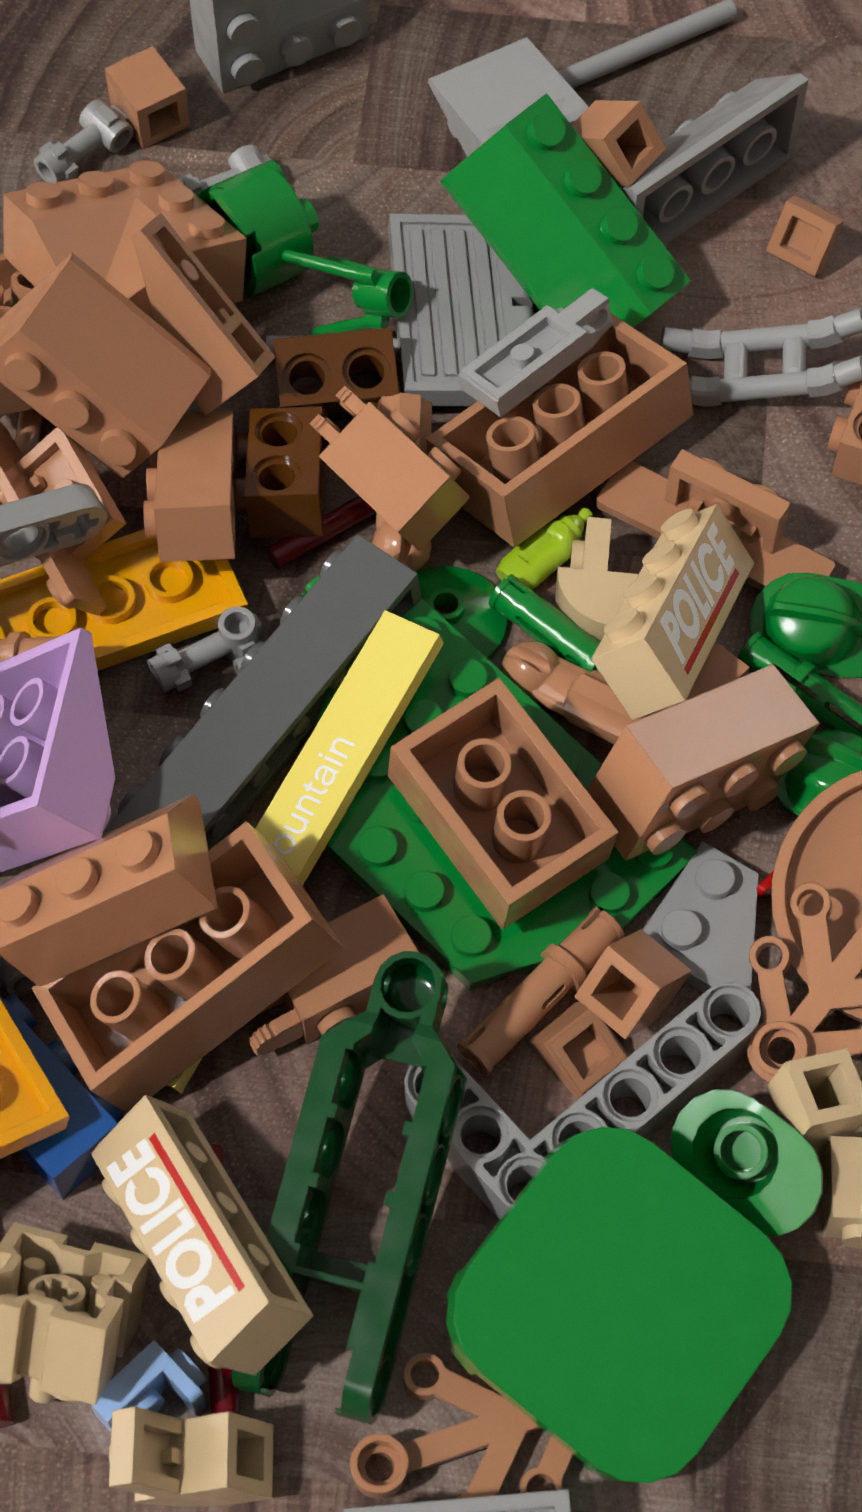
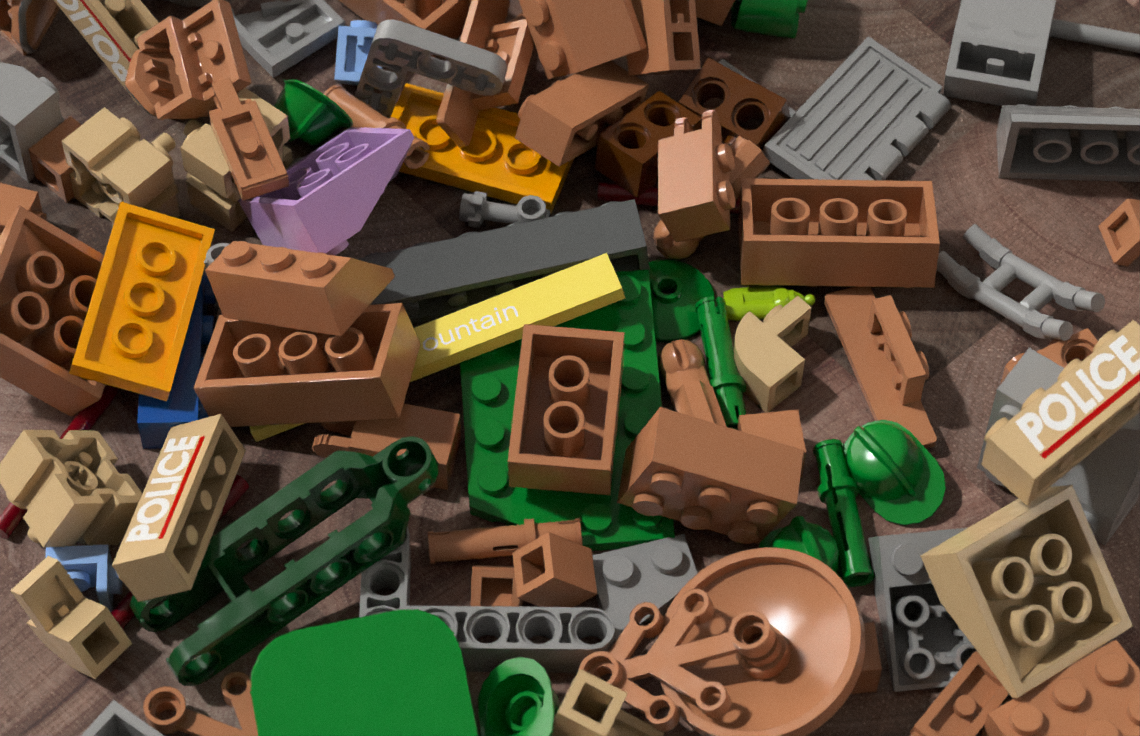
camera: 40 degrees right, 5 degrees down
green plant [282,250,414,335] -> none
green slope [440,93,691,328] -> none
light grey hinge [458,288,613,417] -> none
nougat brick [572,100,666,186] -> none
tan brick [591,504,754,720] -> none

